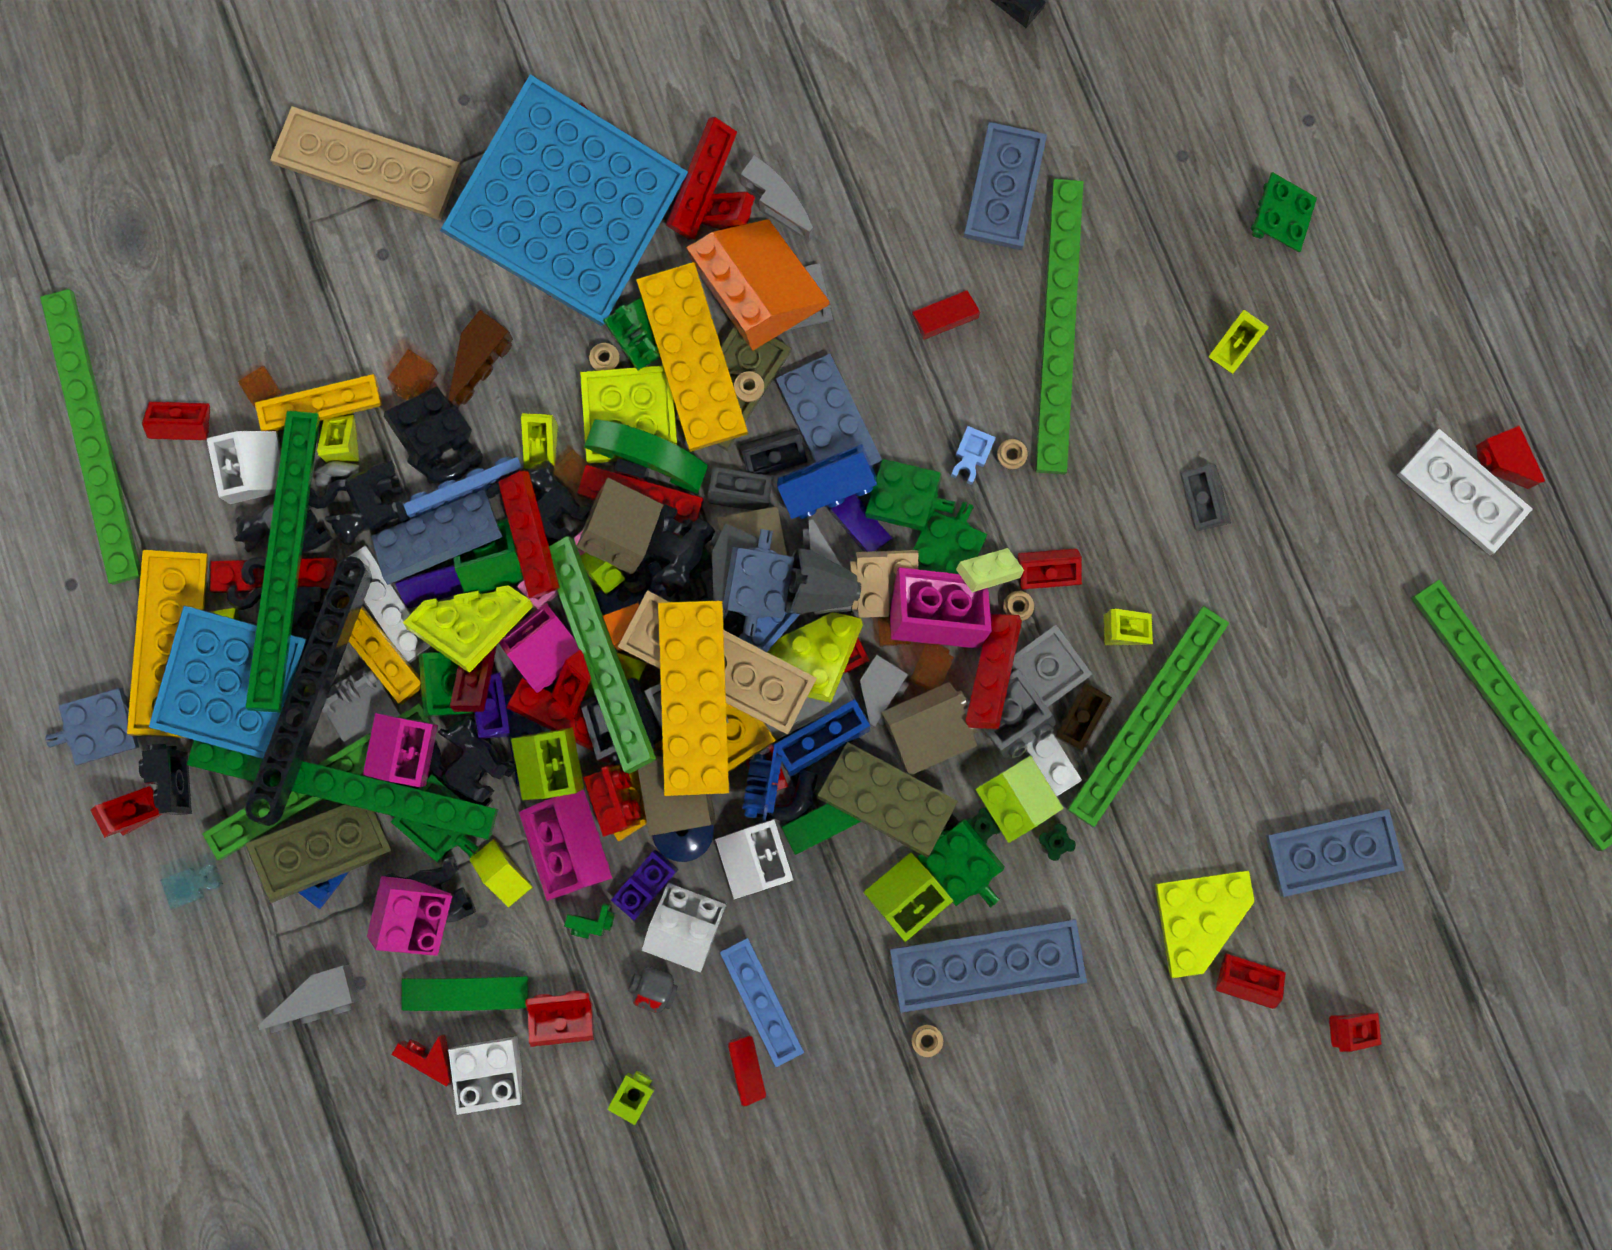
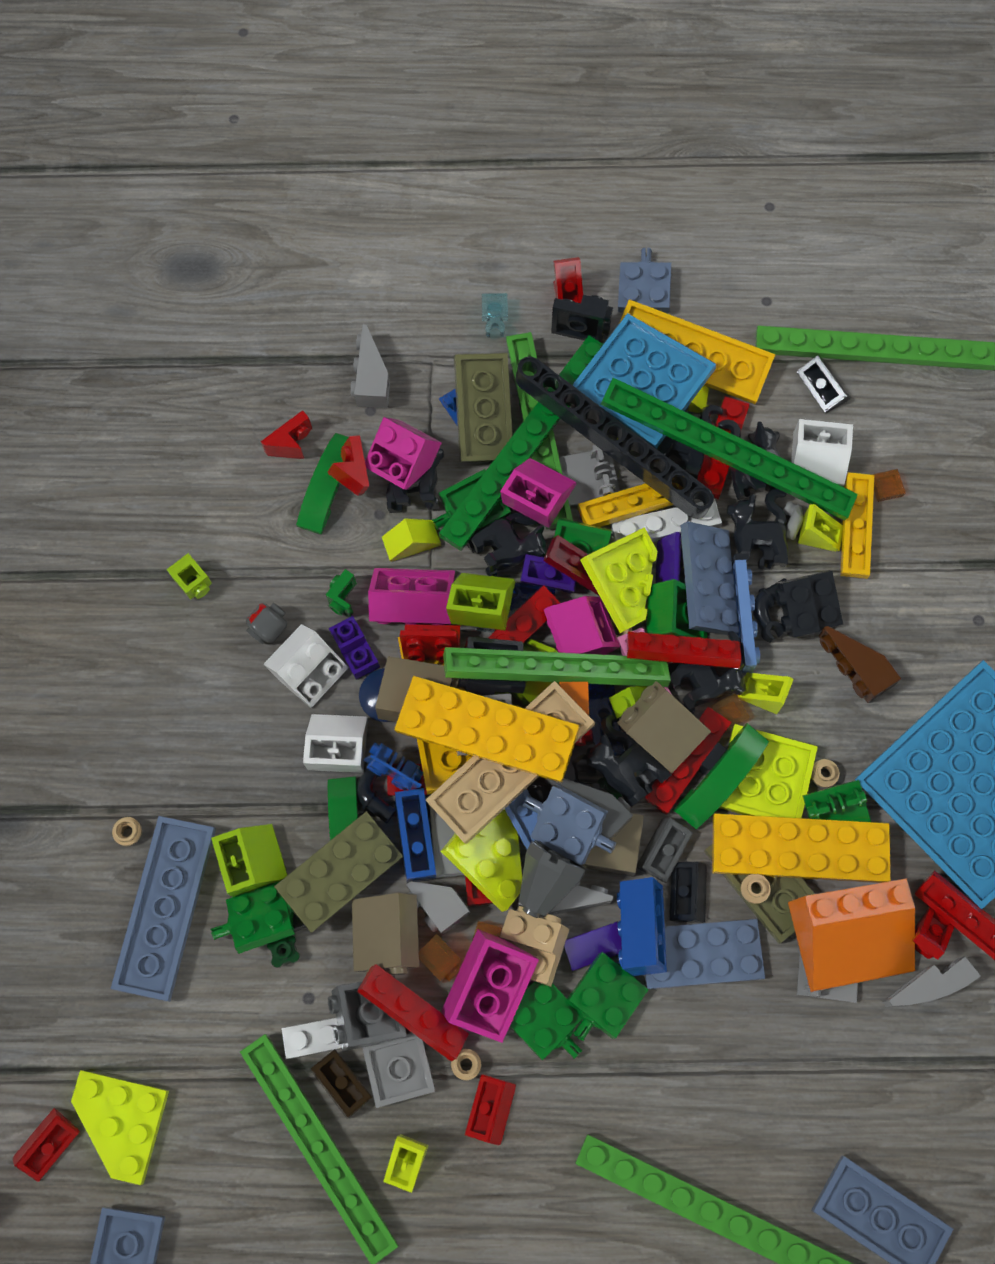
camera: 115 degrees right, 10 degrees down
red slope [142,402,210,440] -> none
clear orange brick [387,349,439,401] -> none
white slope [448,1036,522,1115] -> none
red bracket [526,990,594,1047] -> none
red slope [551,650,591,716] -> none
medium blue plate [720,938,804,1067] -> none
red slope [728,1035,766,1107] -> none
red slope [912,290,980,340] -> none
light blue plate [951,426,996,485] -> none
yellowish green plate [956,548,1024,592] -> none
lime slope [976,755,1064,843] -> none
tan plate [997,439,1028,470] -> none
dark green plate [1039,824,1076,861] -> none
none -> red slope [328,435,369,496]
none -> slope [797,355,851,413]

